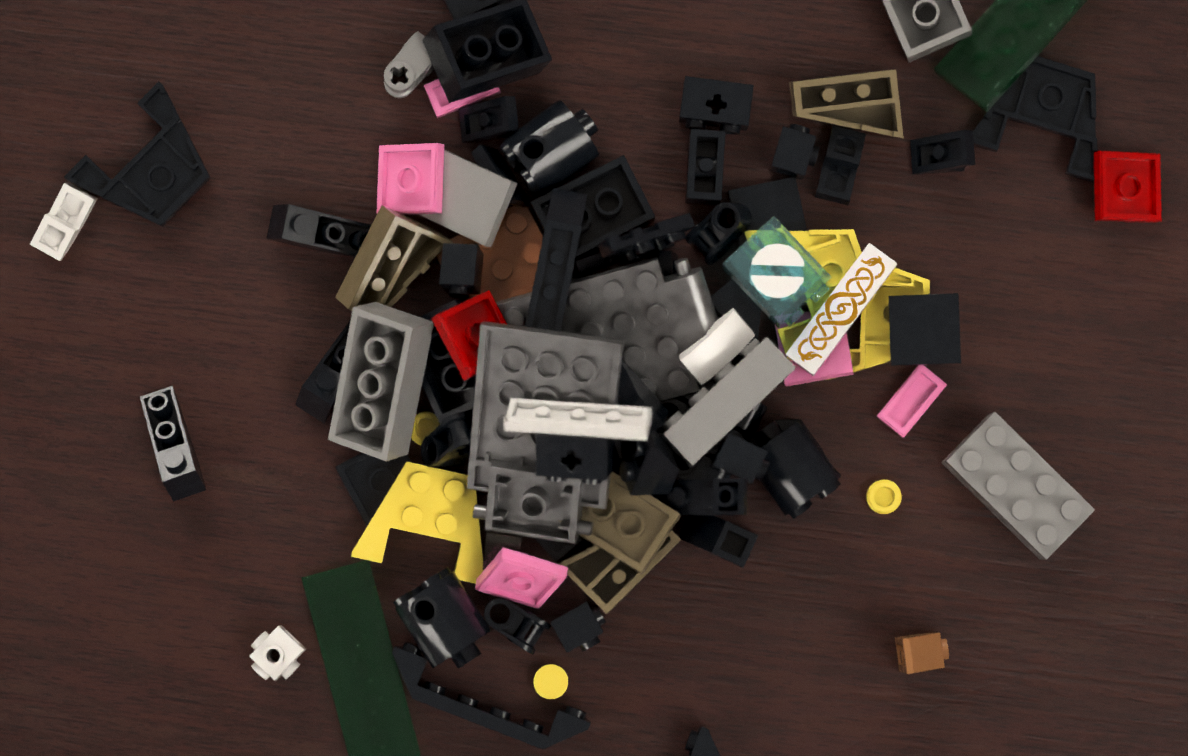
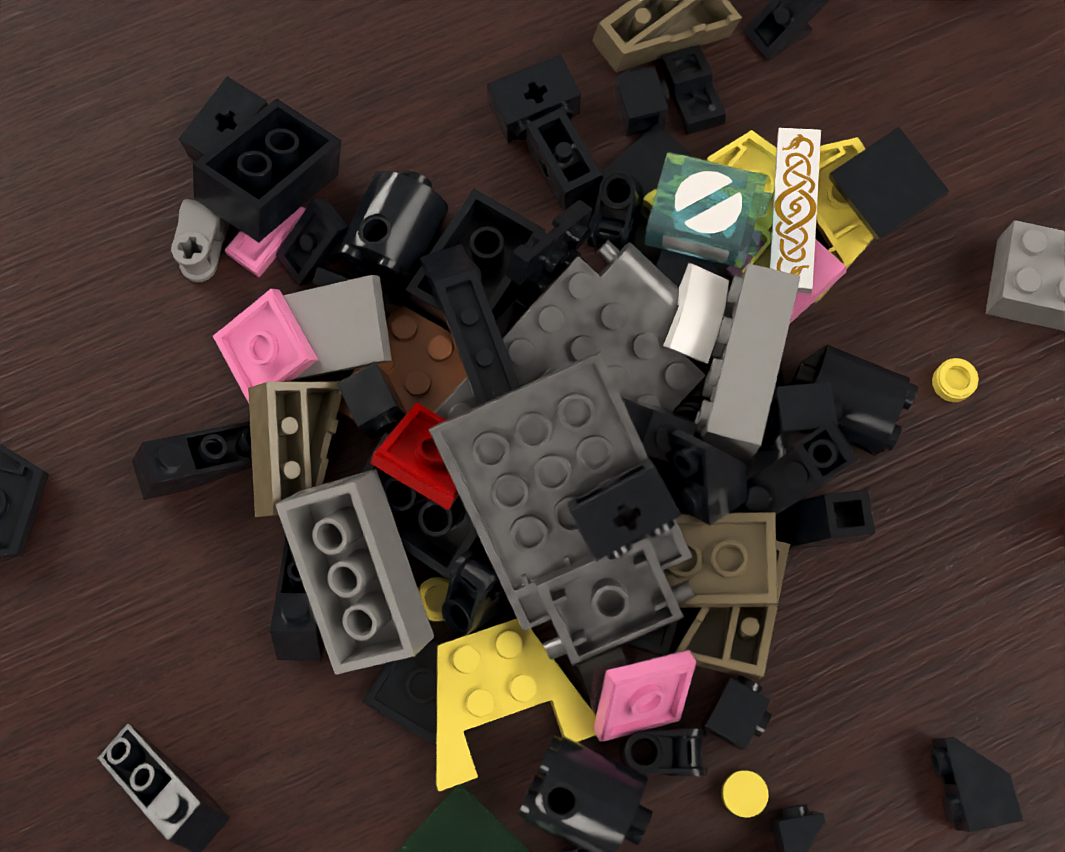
camera: 25 degrees left, 10 degrees down
white tile [504,398,652,441] -> none
bright pink tile [876,365,947,438] -> none

